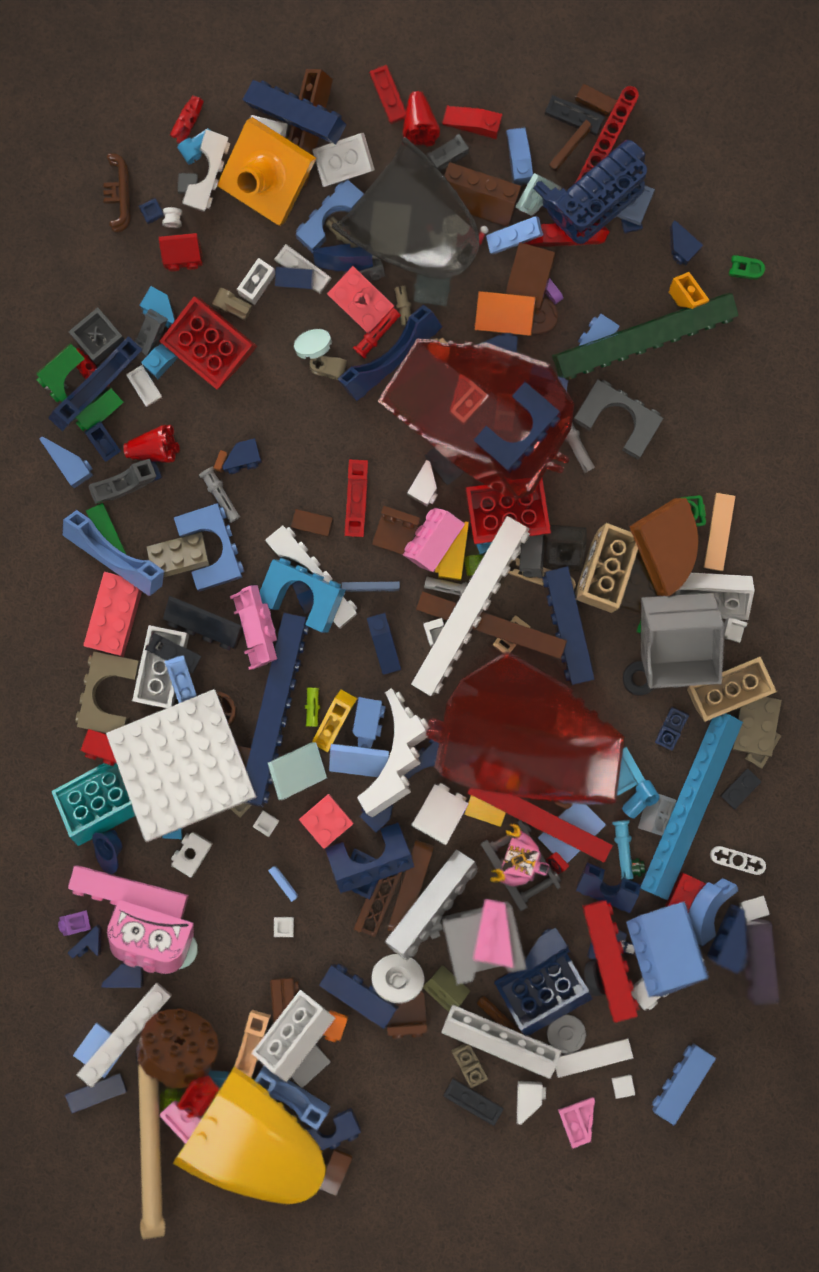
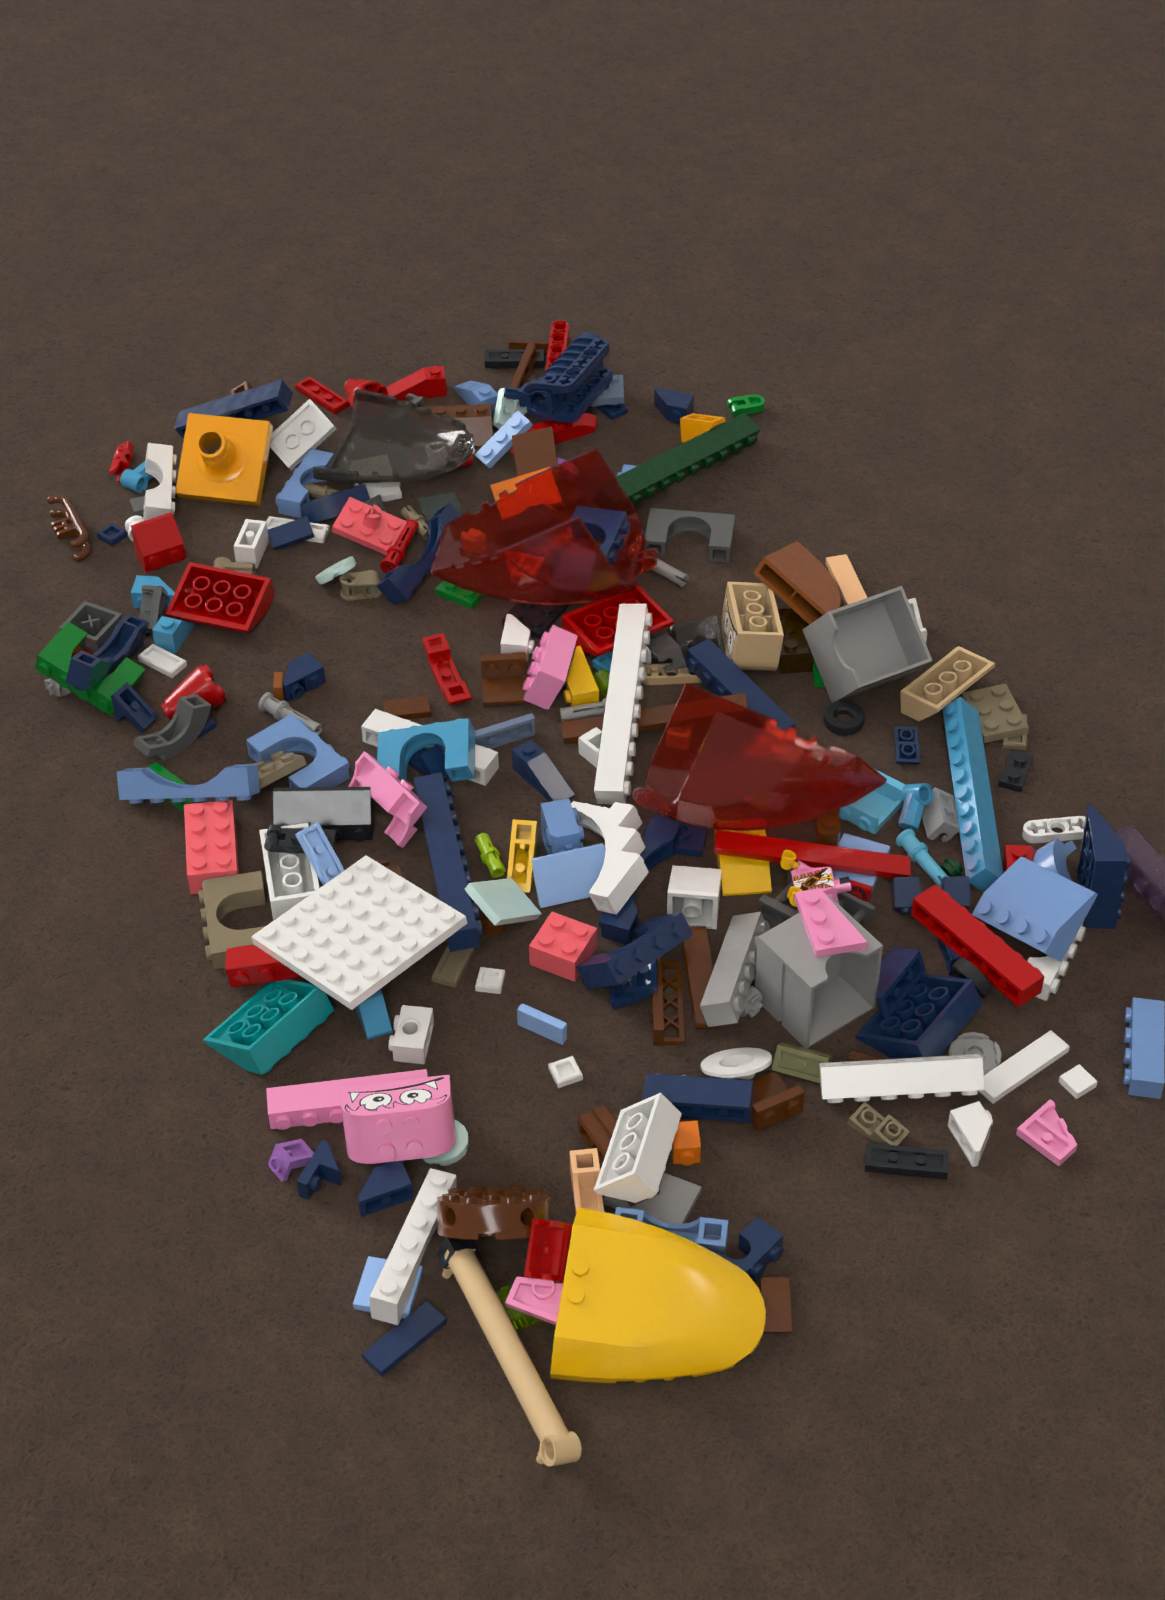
camera: 25 degrees left, 40 degrees down
medium blue slope [39,437,93,488] -> none
dark blue piece [92,830,123,874] -> none

